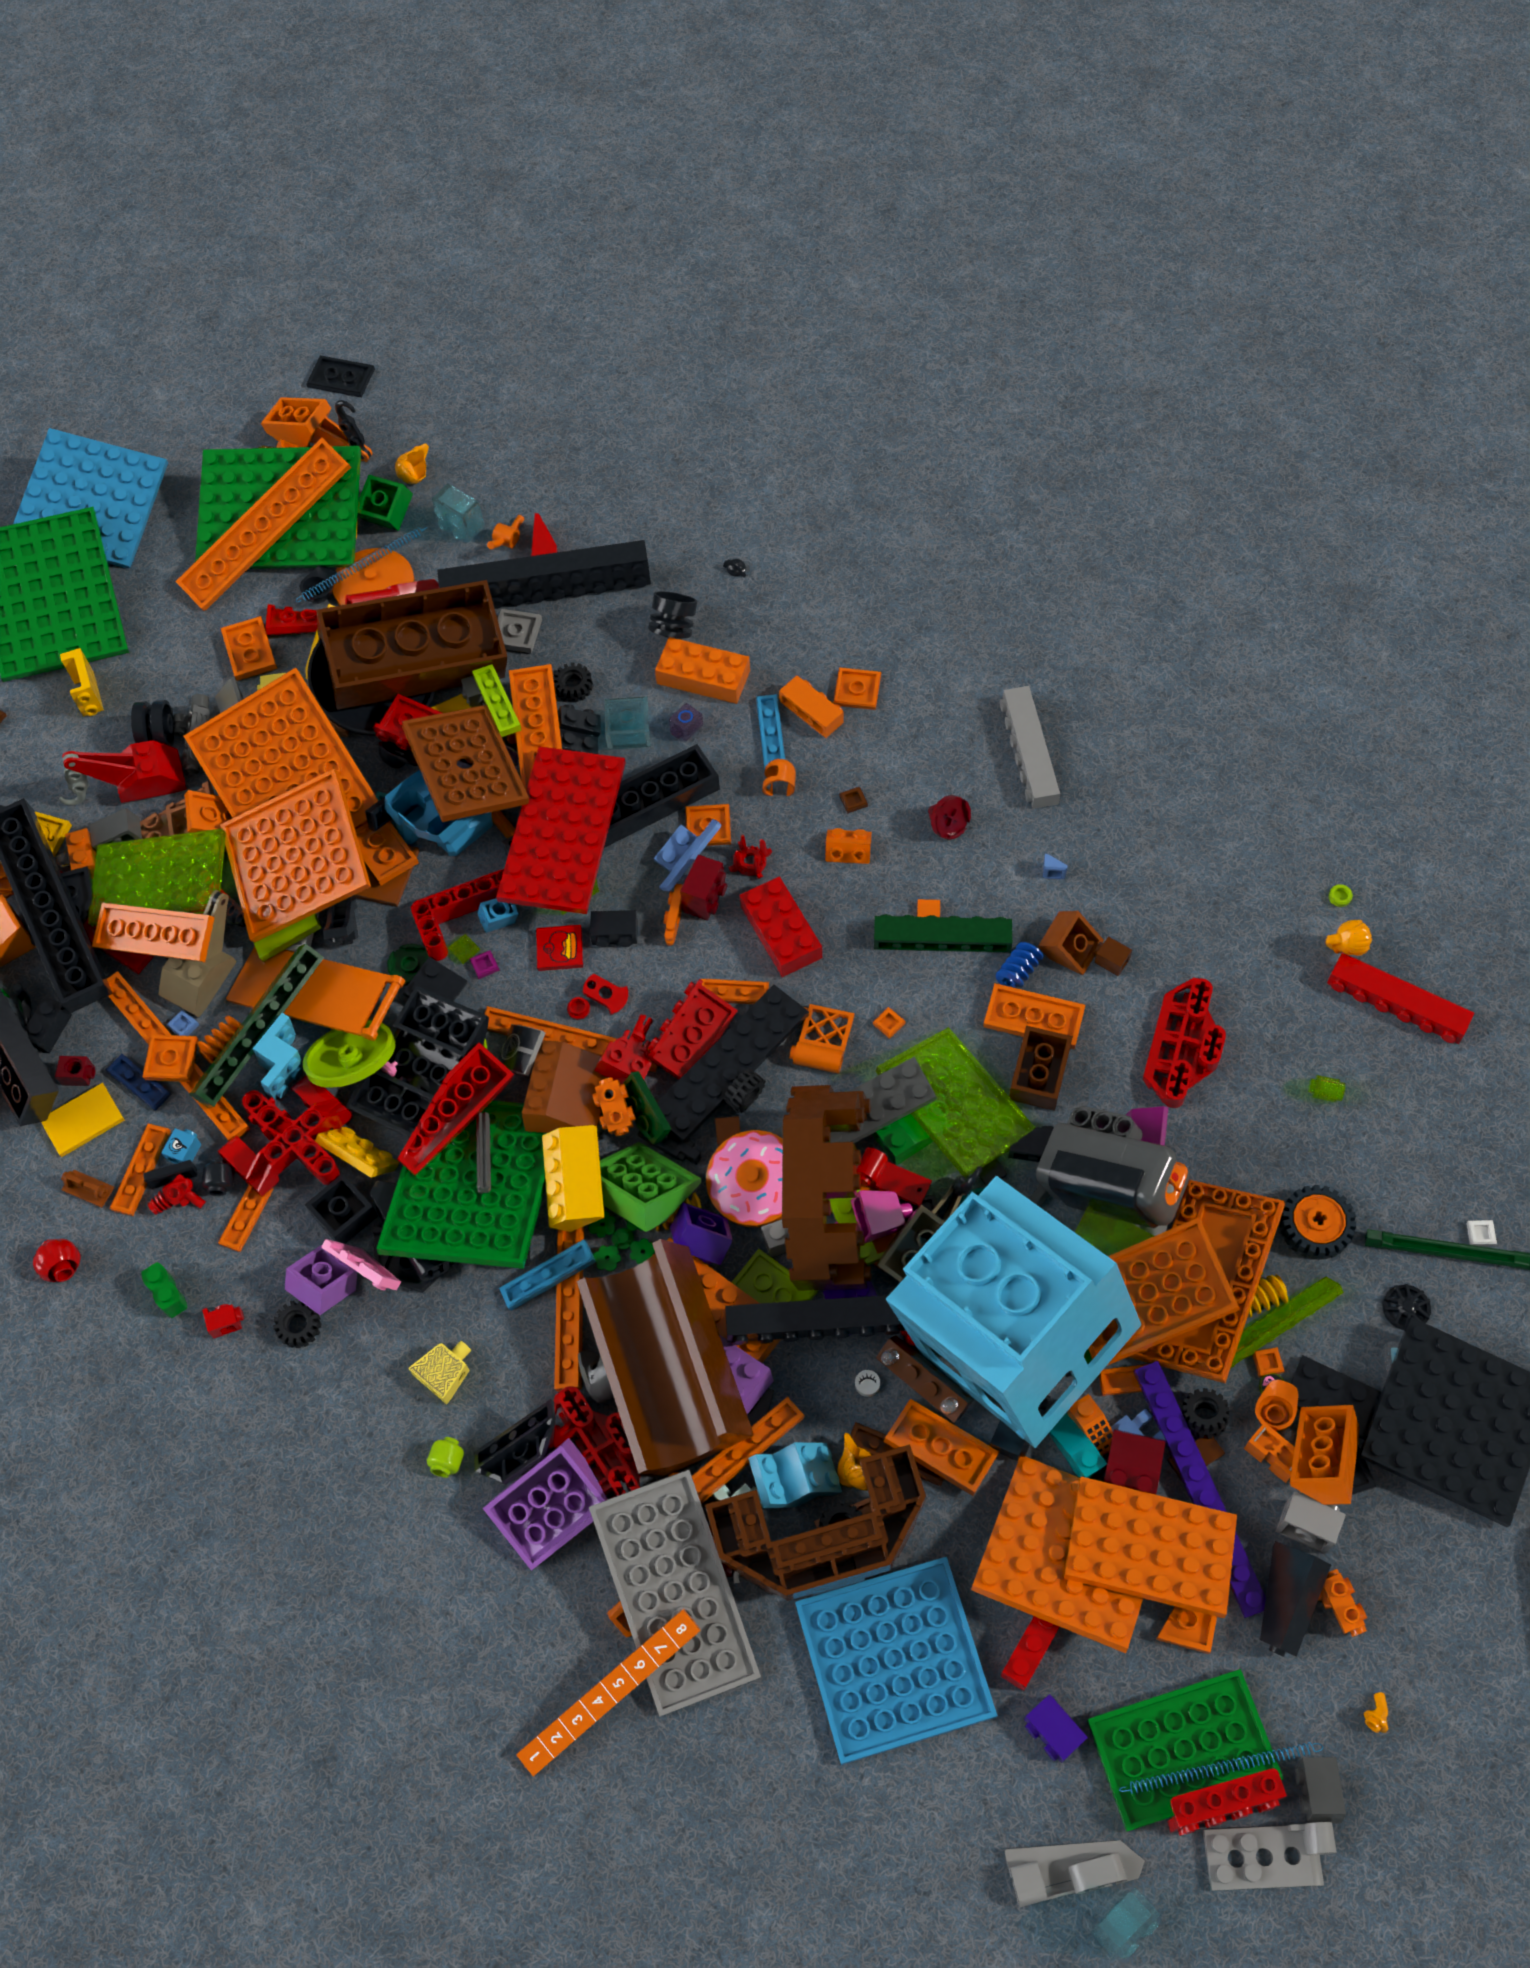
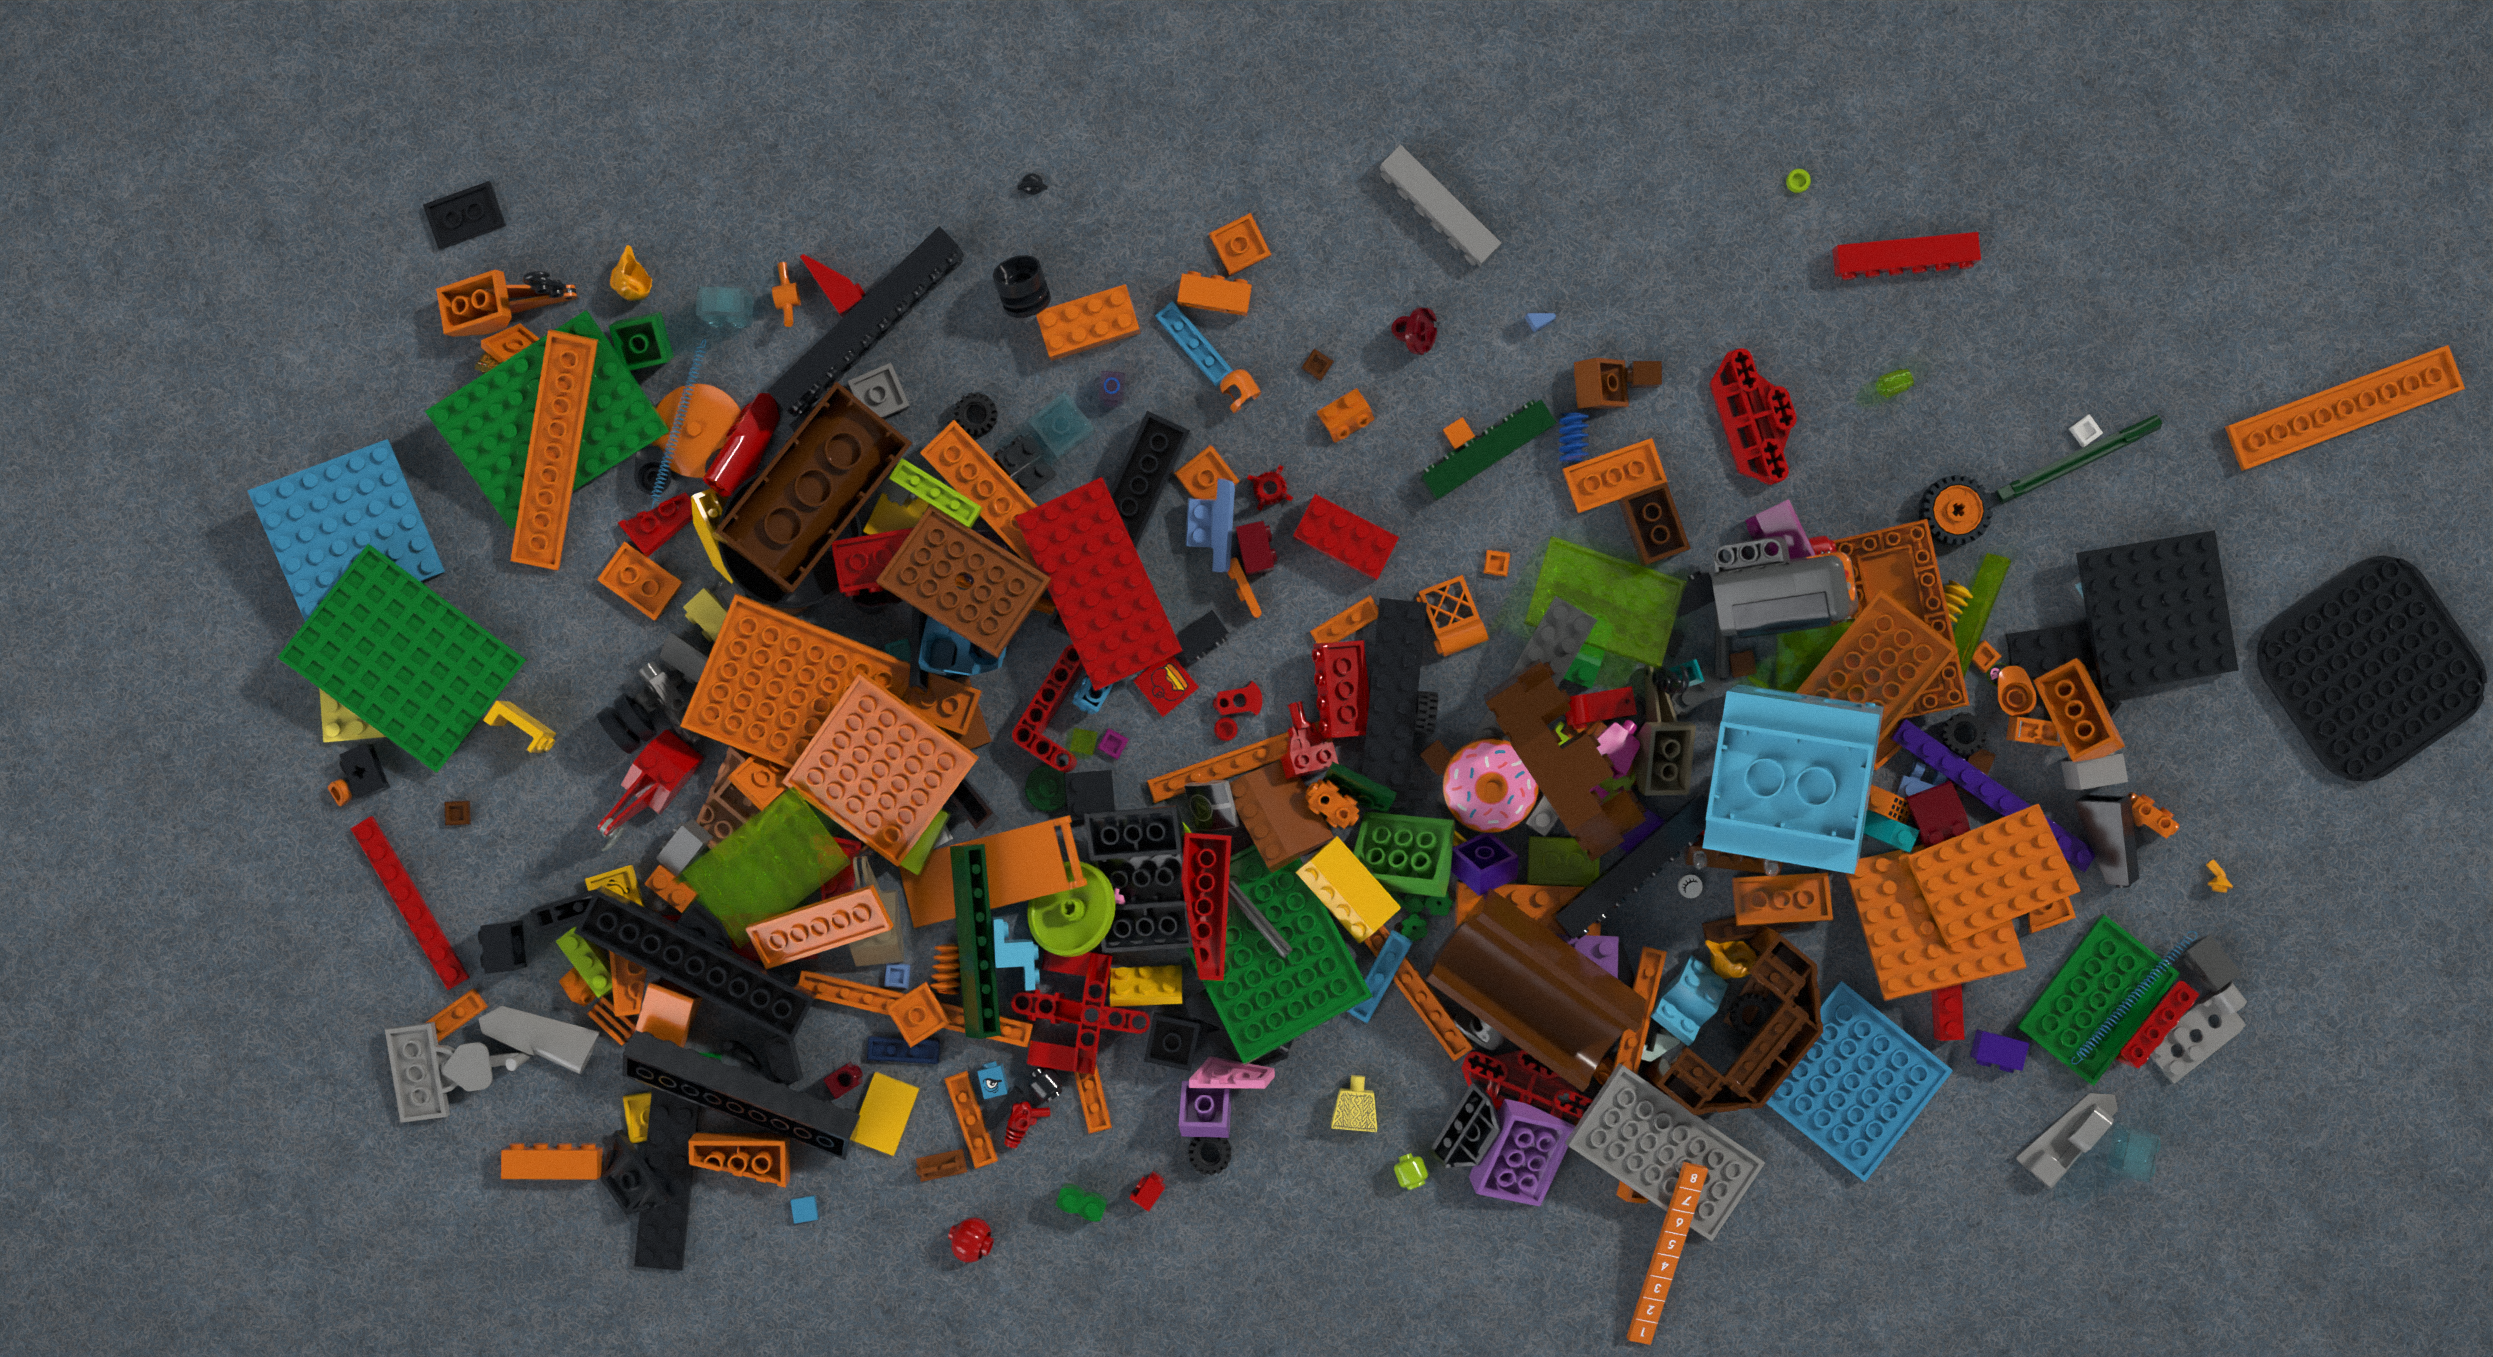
camera: 40 degrees left, 25 degrees up
light orange hair [1325,920,1372,956] -> none
black wheel [1383,1284,1431,1330] -> none

